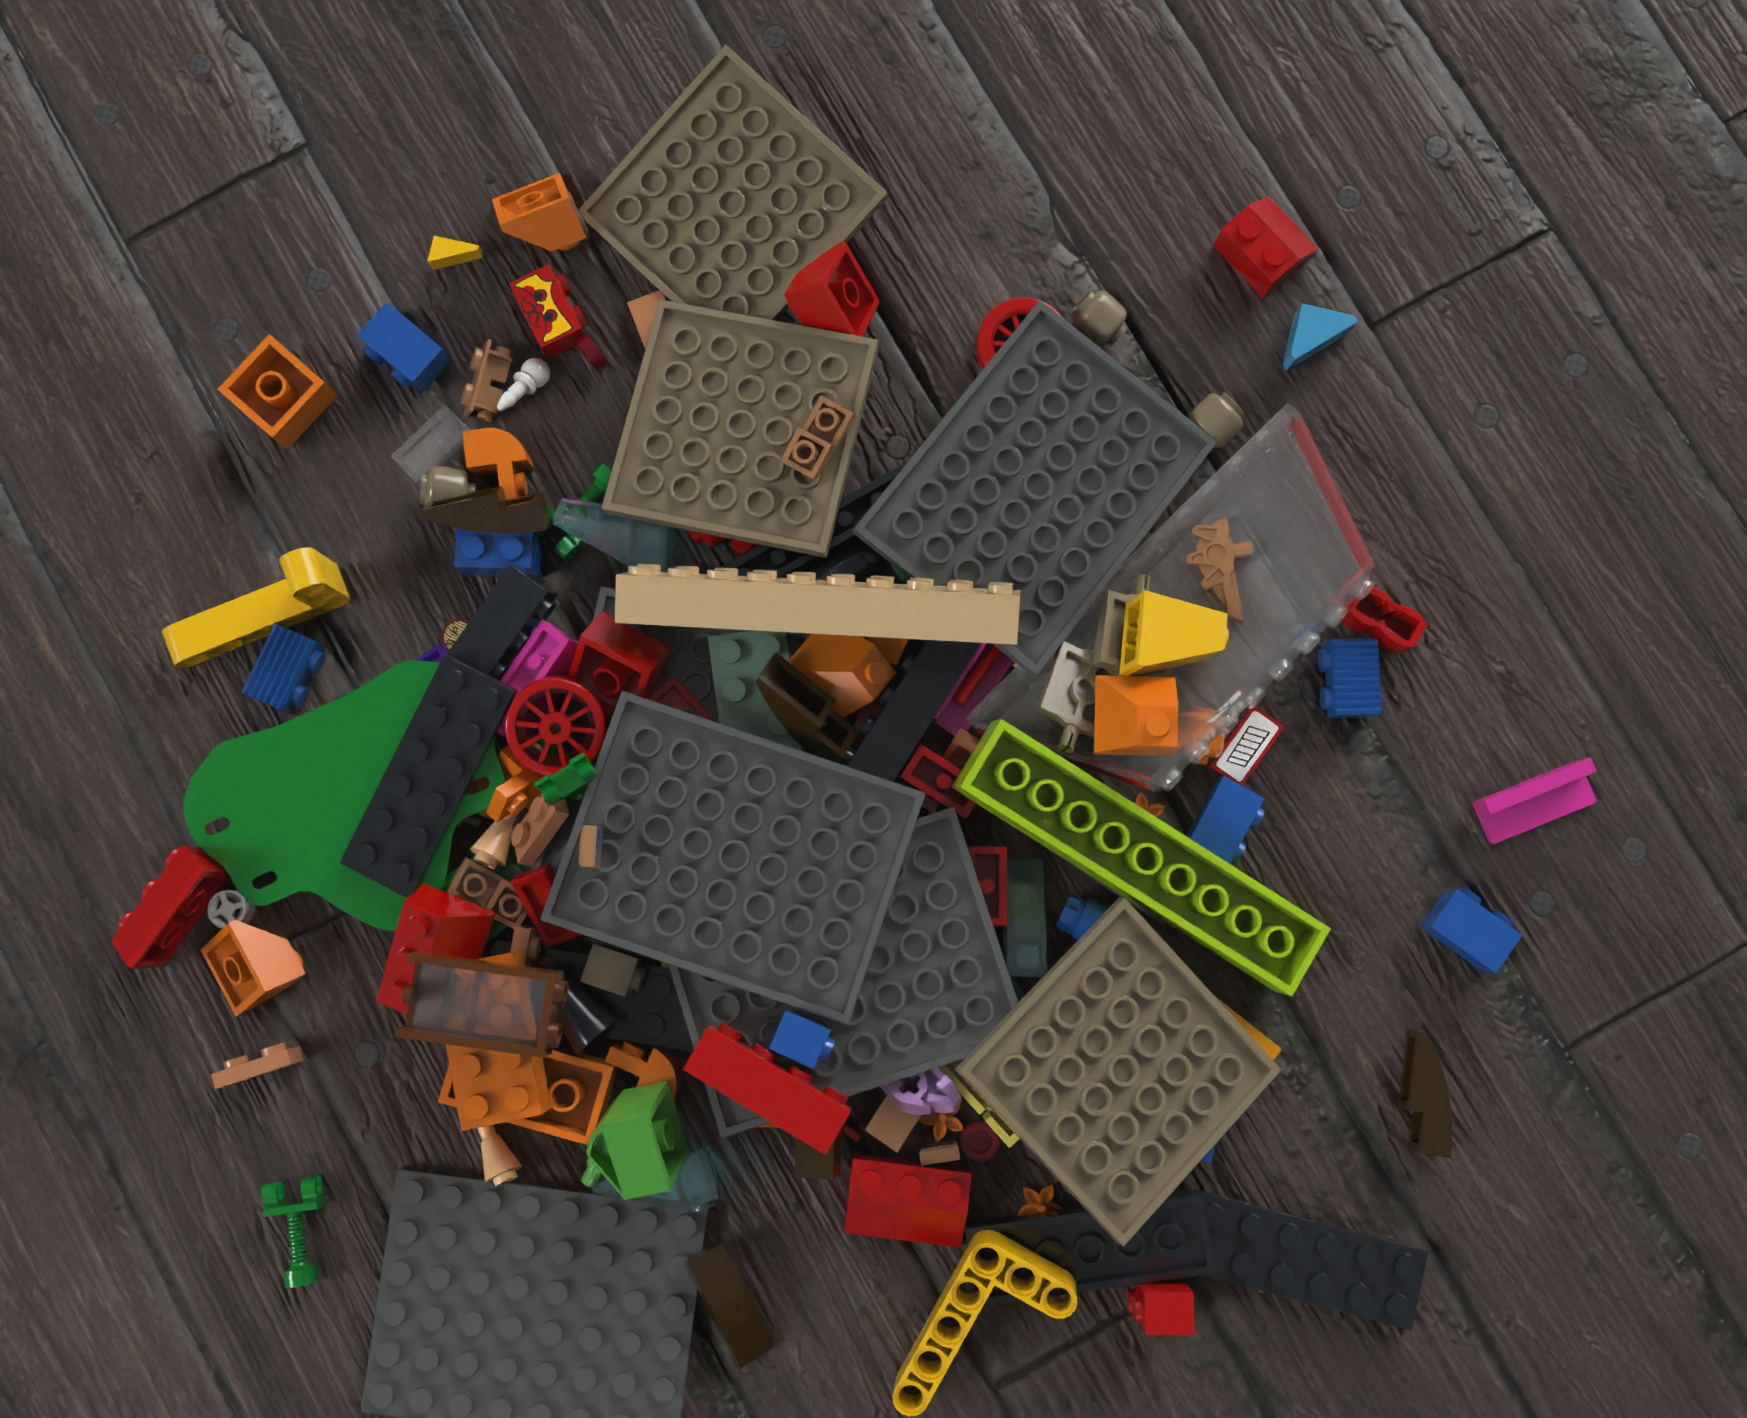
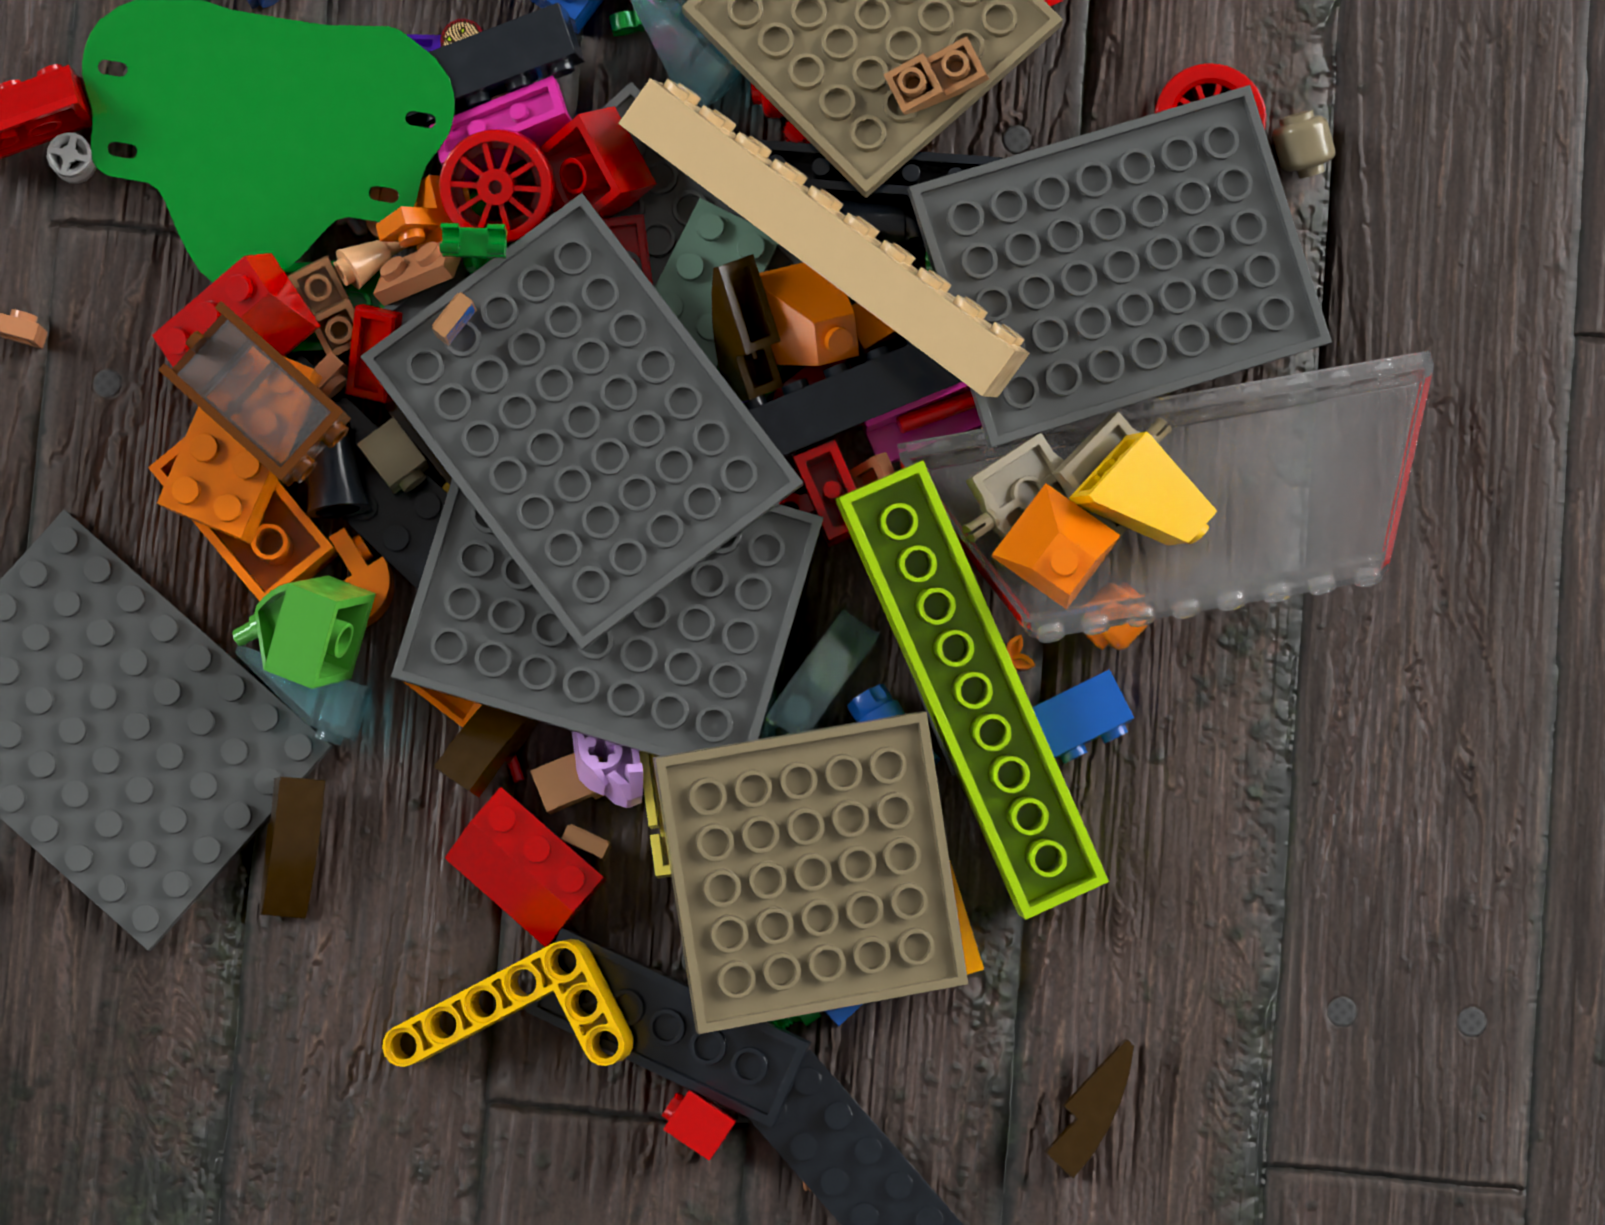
camera: 35 degrees right, 0 degrees up
orange slope [201,920,306,1017] -> none
black plate [340,654,518,898] -> none
light nougat cone [477,1125,523,1187] -> none
red brick [683,1022,851,1155] -> none
blue brick [769,1009,835,1069] -> none
orange plant [919,1105,964,1142] -> none
dark red tile [960,1120,999,1162] -> none
red brick [967,846,1007,926] -> none
orange plant [1017,1184,1063,1216] -> none
medium nougat piece [1186,517,1255,624] -> none
dark tan head [1188,392,1245,448] -> none
tile [1207,704,1284,786] -> none
red slope [1213,196,1318,298] -> none
dark azure slope [1283,303,1358,371] -> none
blue brick [1318,638,1382,719] -> none
red brick [1335,584,1428,654] -> none
blue brick [1419,887,1522,973] -> none
dark pink panel [1472,757,1597,844] -> none

